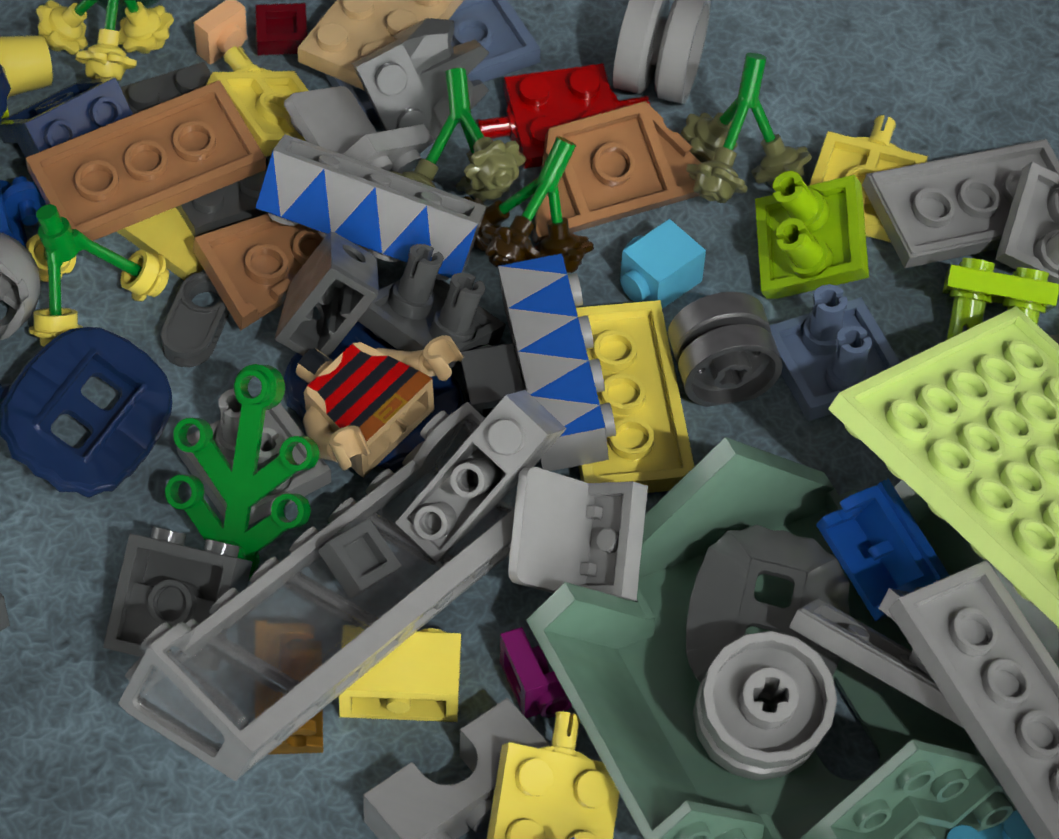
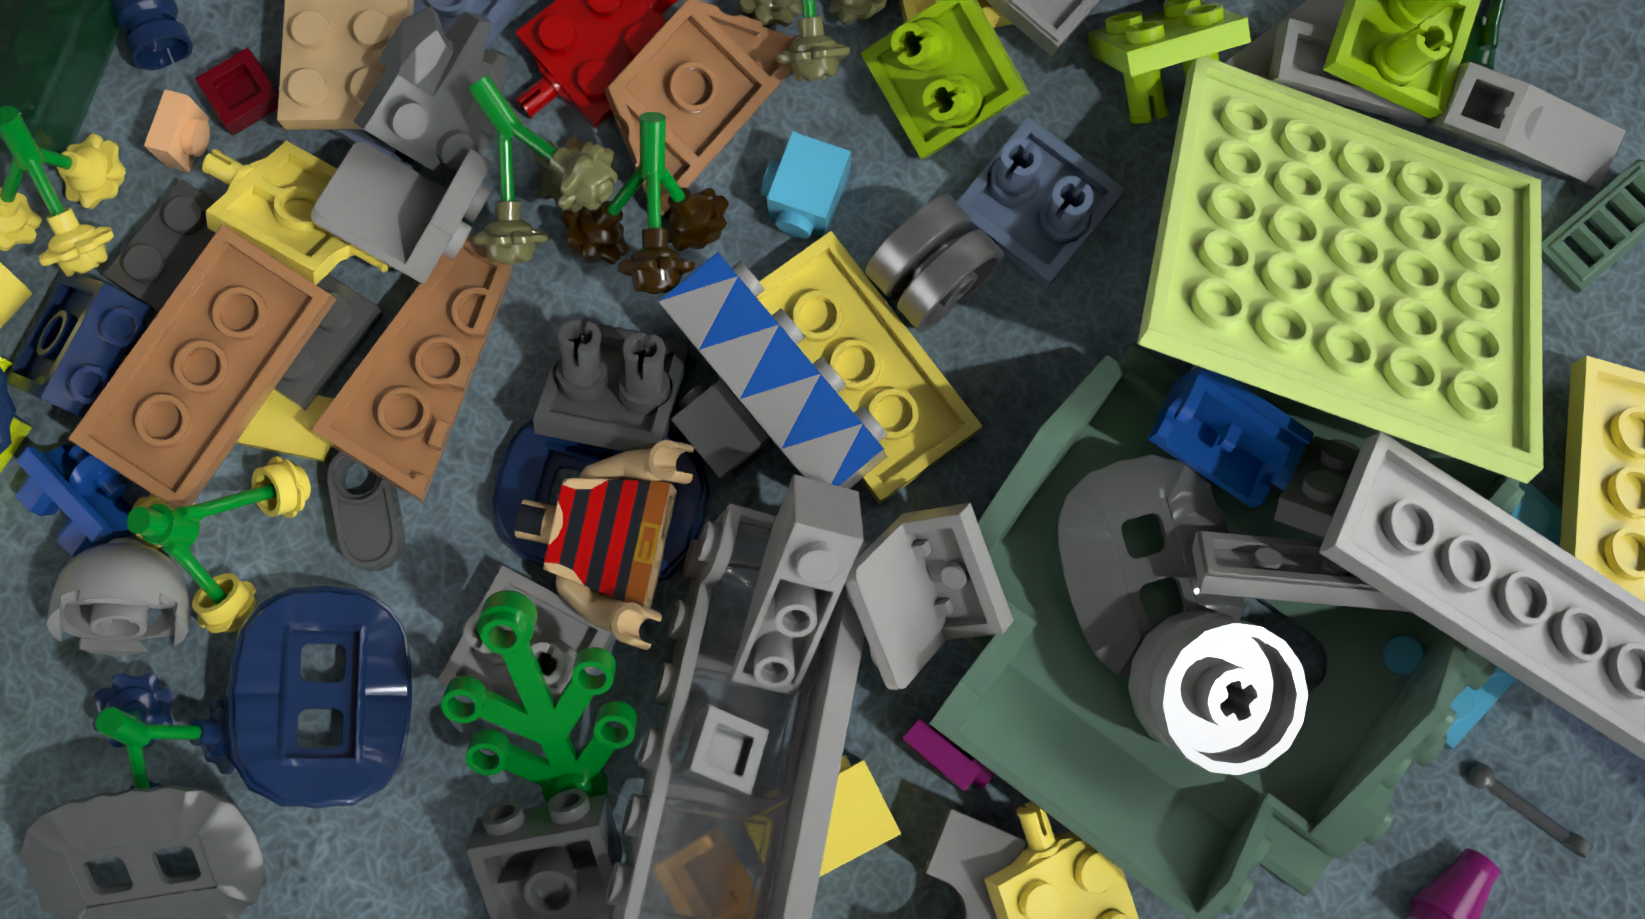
camera: 25 degrees left, 25 degrees up
light grey brick [255,134,487,280] -> none
dark grey torso [275,232,379,357] -> none

